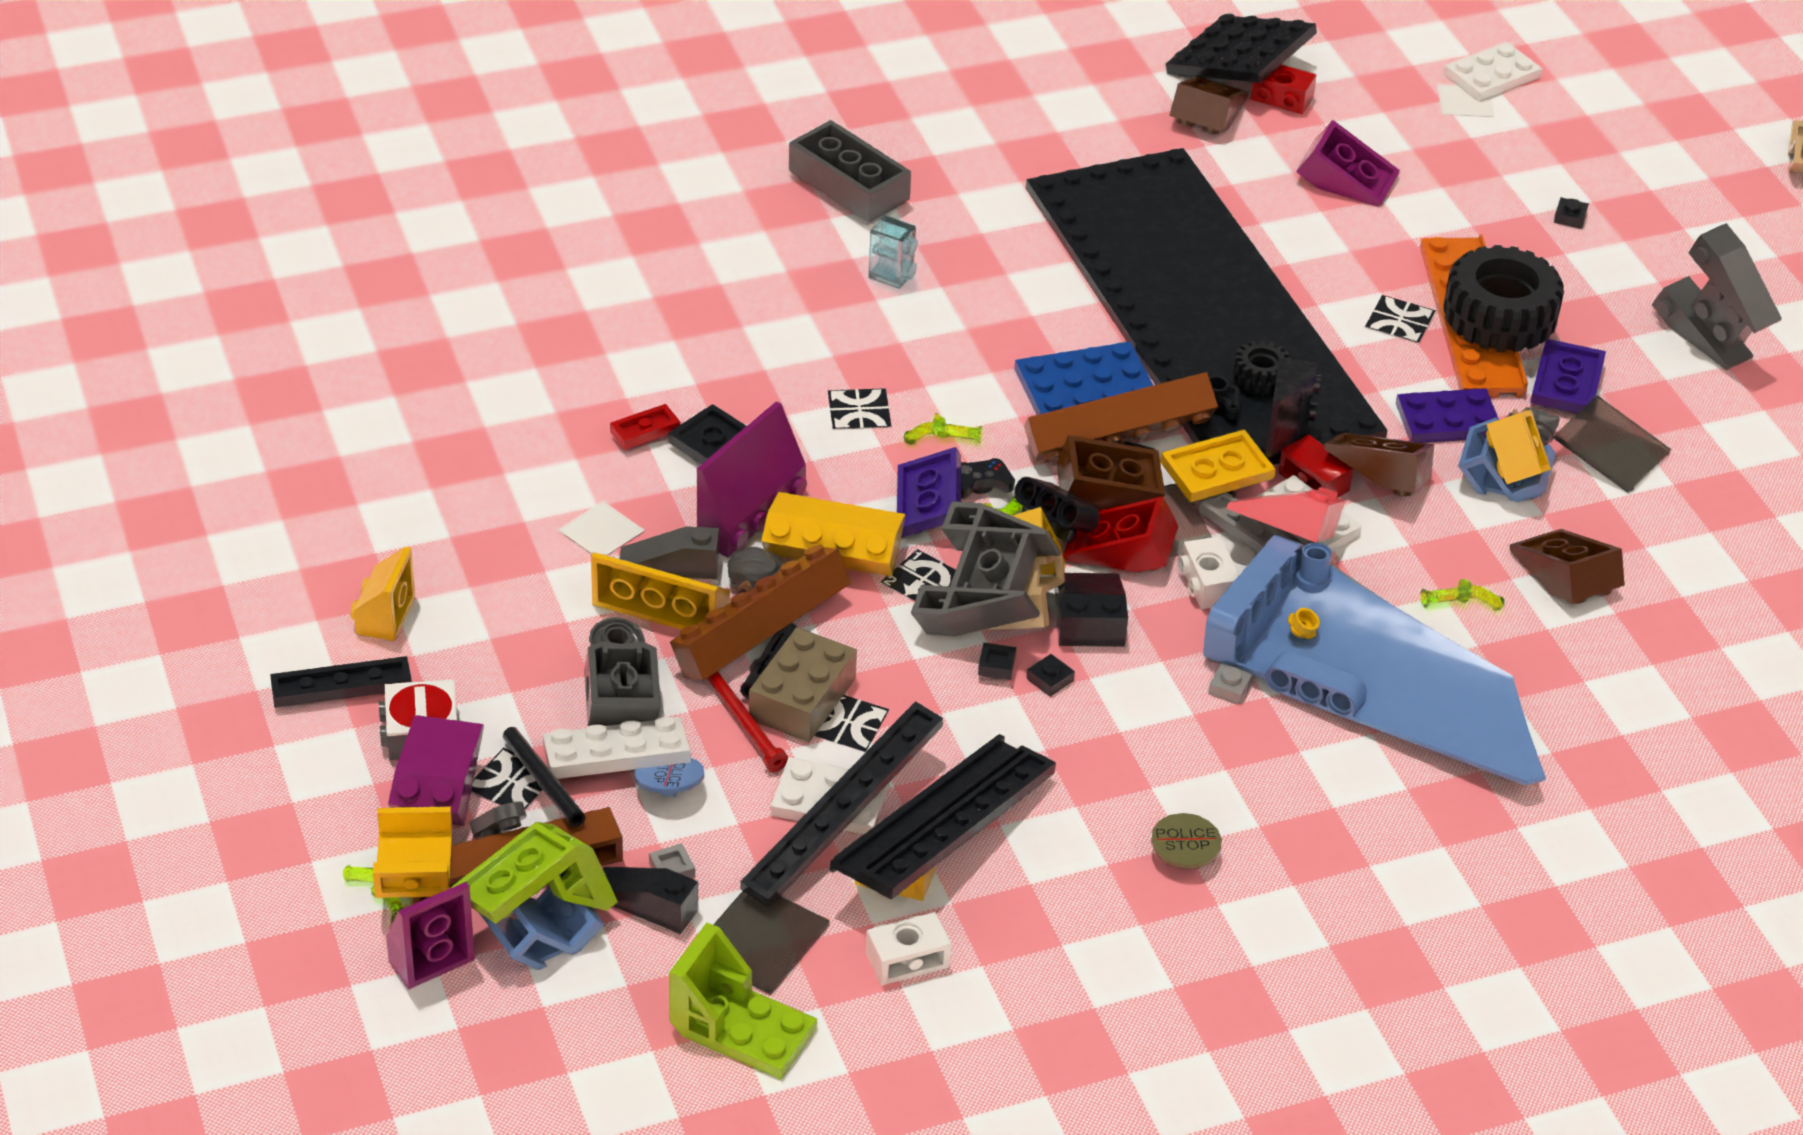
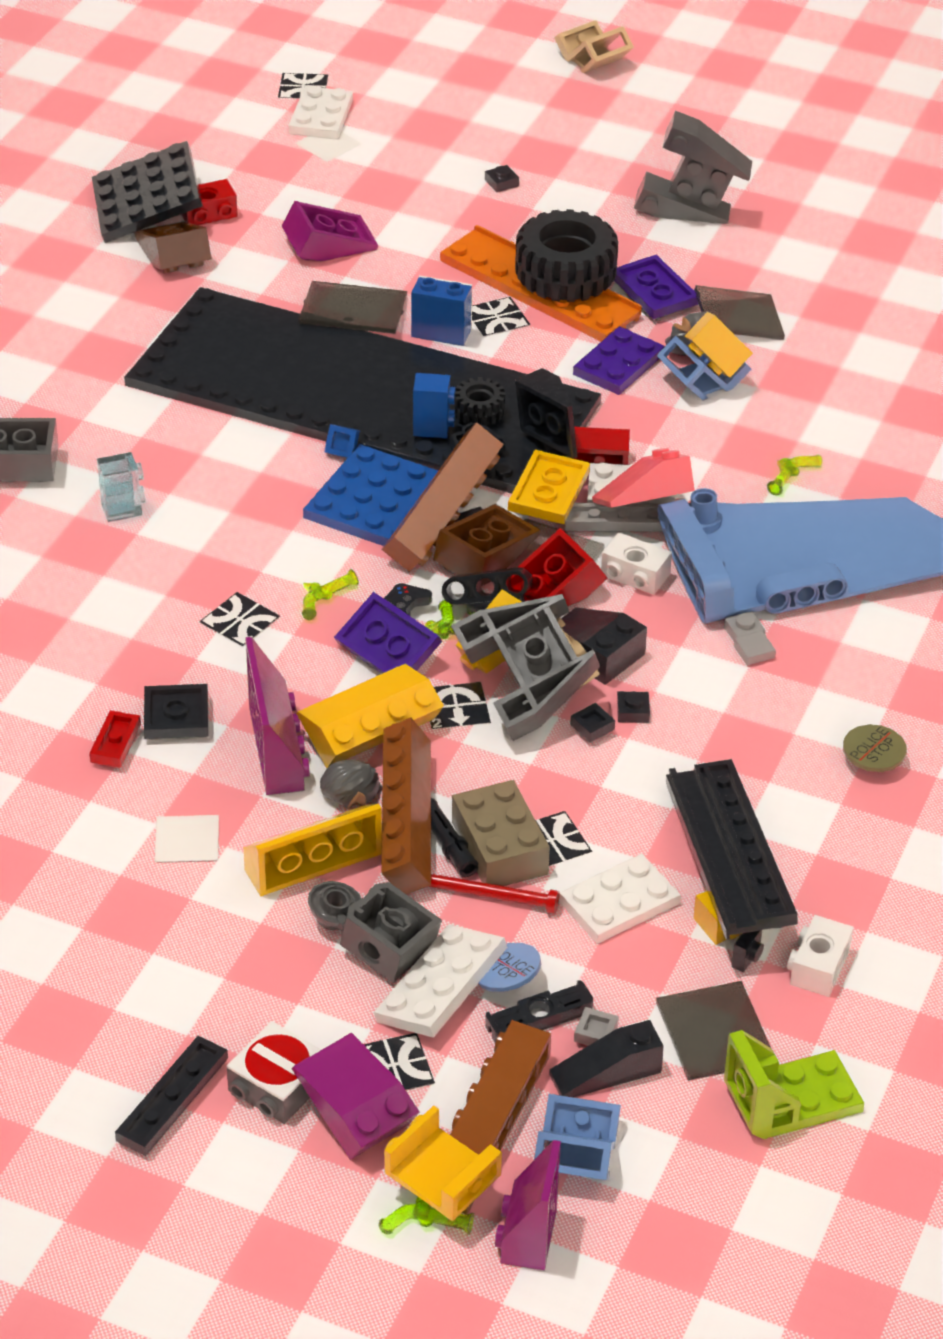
camera: 45 degrees left, 0 degrees up
yellow slope [350,547,415,641] -> none
lime bracket [451,822,618,924] -> none
dark grey plate [470,801,527,838] -> none
black piece [503,727,586,827] -> none
dark grey slope [619,526,719,579] -> none
black plate [740,701,943,908] -> none
yellow plate [1288,608,1320,639] -> none
reddish brown slope [1324,433,1434,496] -> none
reddish brown slope [1509,529,1625,604] -> none
none -> sticker [278,73,328,99]
none -> clear smoke piece [299,281,407,334]
none -> blue plate [324,424,360,458]
none -> blue piece [411,275,472,346]
none -> blue brick [413,373,456,438]
none -> black piece [485,980,593,1042]
none -> black plate [731,930,764,973]
none -> light grey tile [734,631,776,666]

